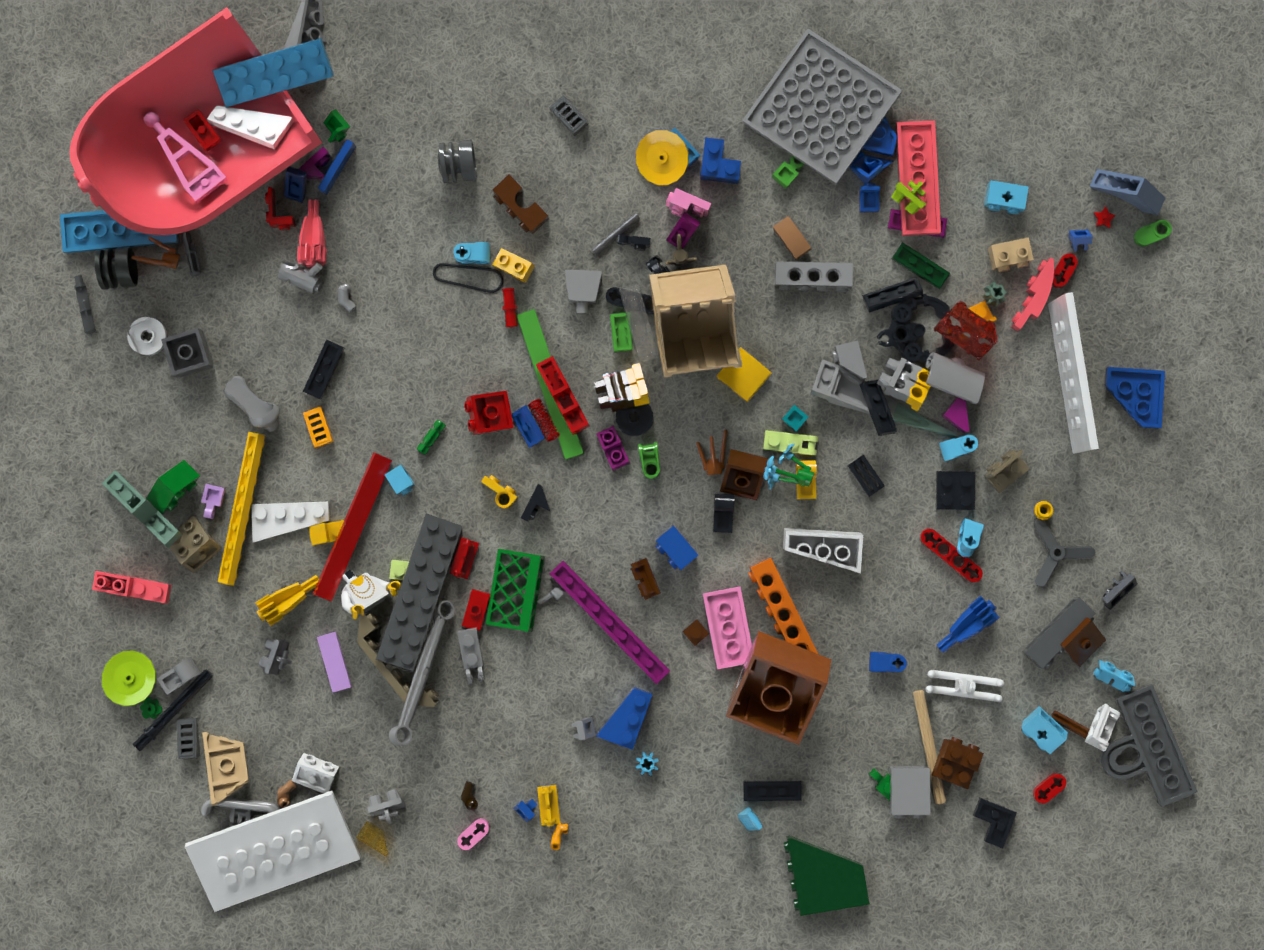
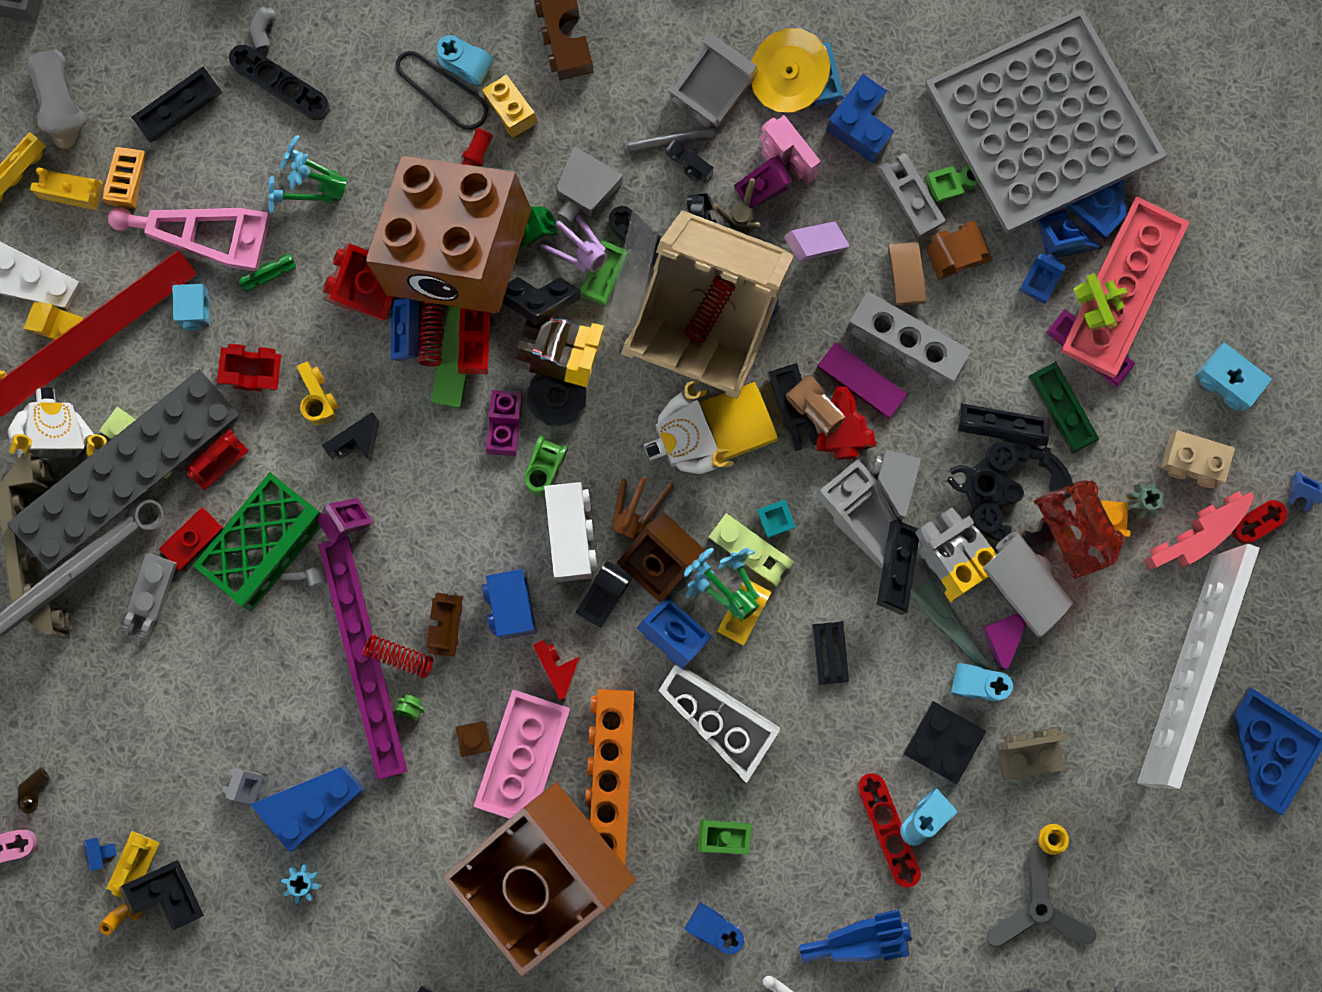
camera: 25 degrees right, 5 degrees down
none -> yellow hinge [30,168,104,210]
none -> bright pink plate [108,207,271,271]
none -> black plate [119,860,204,931]
none -> red cylinder [217,344,282,392]
none -> black beam [229,45,330,120]
none -> plant [268,135,347,215]
none -> magenta slope [318,498,373,544]
none -> red piece [363,634,434,679]
none -> dark orange brick [366,155,531,314]
none -> bright green plate [395,695,425,721]
none -> black plate [502,277,581,326]
none -> green bracket [519,206,557,249]
none -> red slope [533,640,580,701]
none -> lavender plant [539,214,607,273]
none -> white brick [544,482,598,583]
none -> blue plate [637,597,712,669]
none -> white torso [644,380,734,475]
none -> light grey panel [668,32,759,129]
none -> red piece [684,276,736,343]
none -> bright green slope [697,819,752,855]
none -> black hinge [768,363,819,451]
none -> lavender tile [784,221,850,262]
none -> medium nougat piece [785,375,846,436]
none -> red rock [816,386,877,460]
none -> magenta tile [817,342,907,419]
none -> light grey plate [878,153,946,238]
none -> dark orange cylinder [926,221,993,280]

